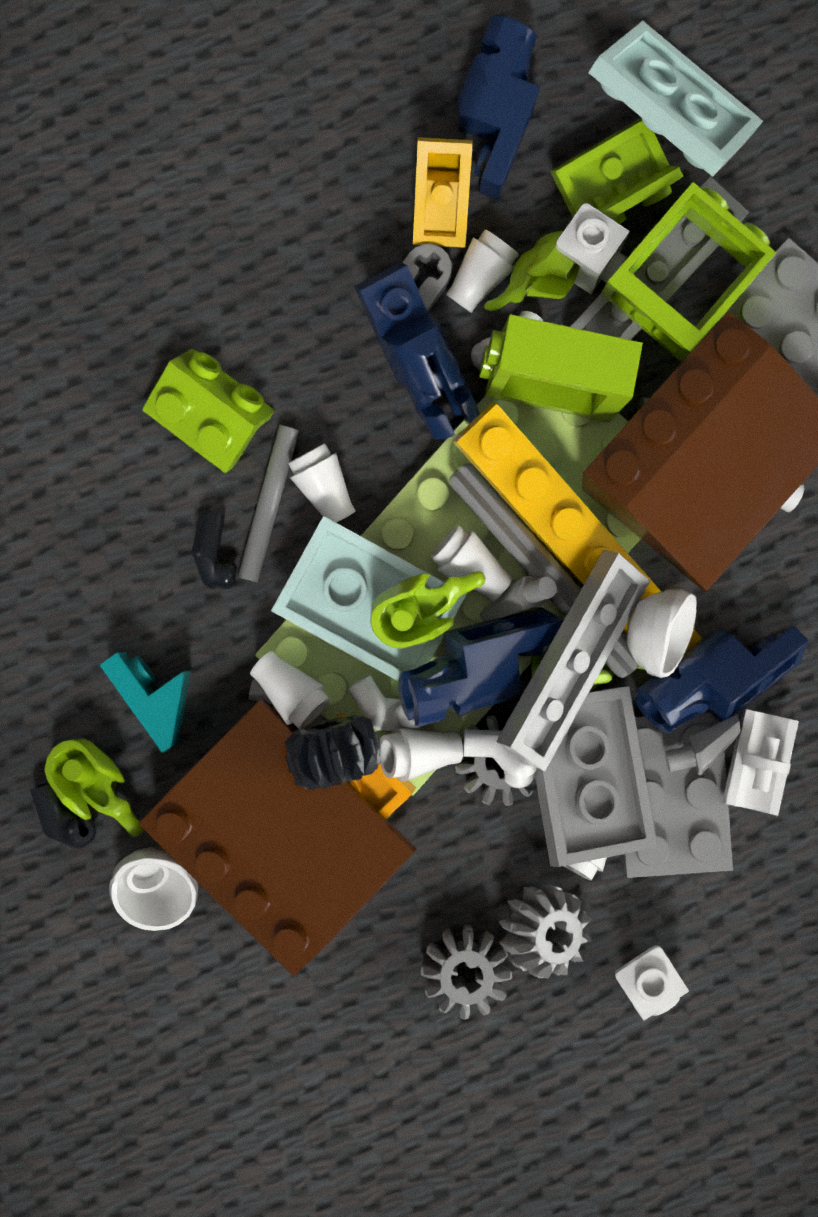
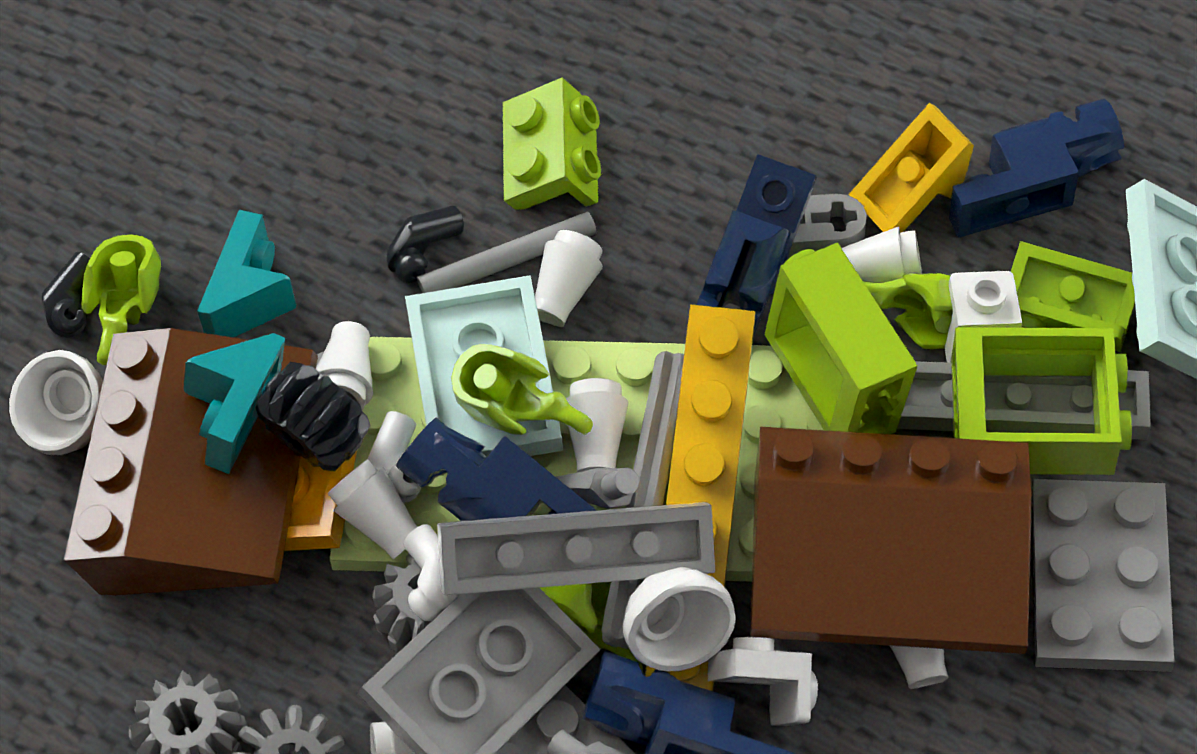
camera: 55 degrees right, 30 degrees down
none -> teal slope [183,333,285,474]
none -> white bracket [708,637,818,726]

